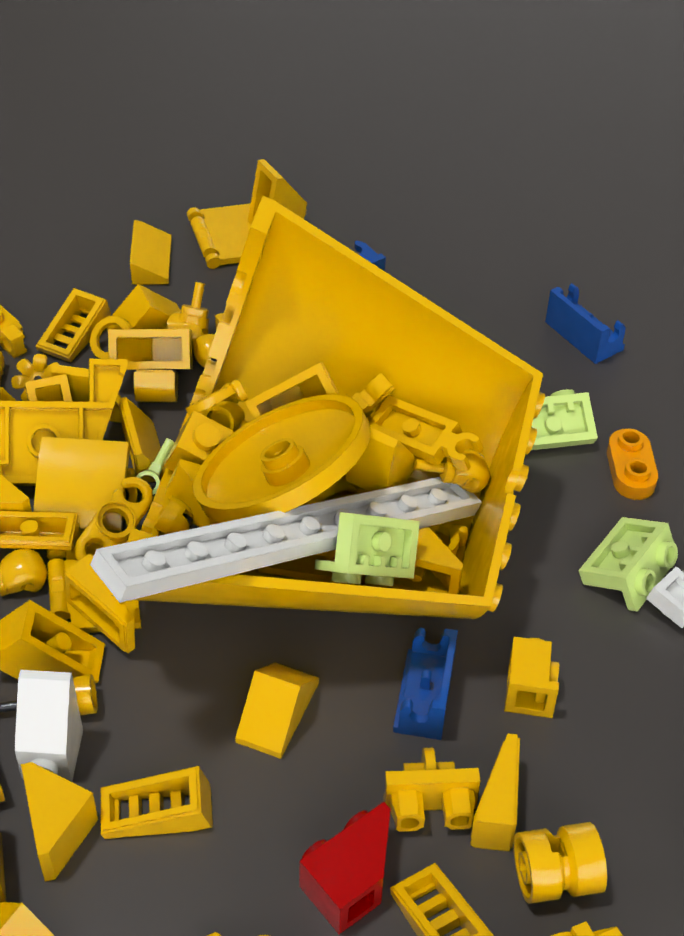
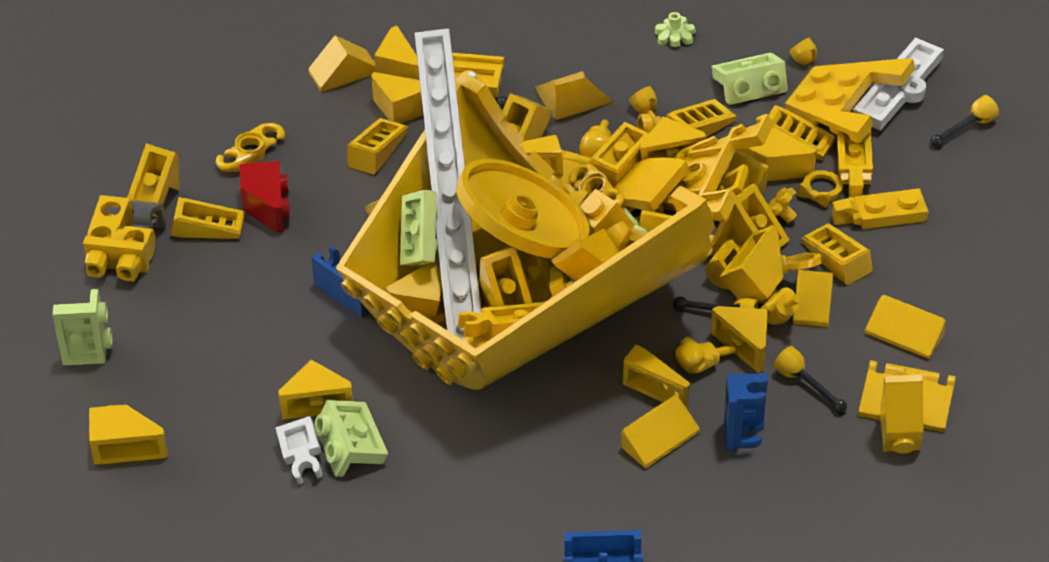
camera: 125 degrees right, 0 degrees up
yellow piece [185,379,248,417] -> none
yellow hips [383,747,481,832] -> none
yellow slope [470,733,520,852] -> none
yellow brick [504,636,559,718] -> none
yellow wheel [514,822,607,904] -> none
yellowish green bracket [531,389,598,450] -> none
light orange plate [607,428,658,500] -> none
none -> yellow slope [278,360,353,420]

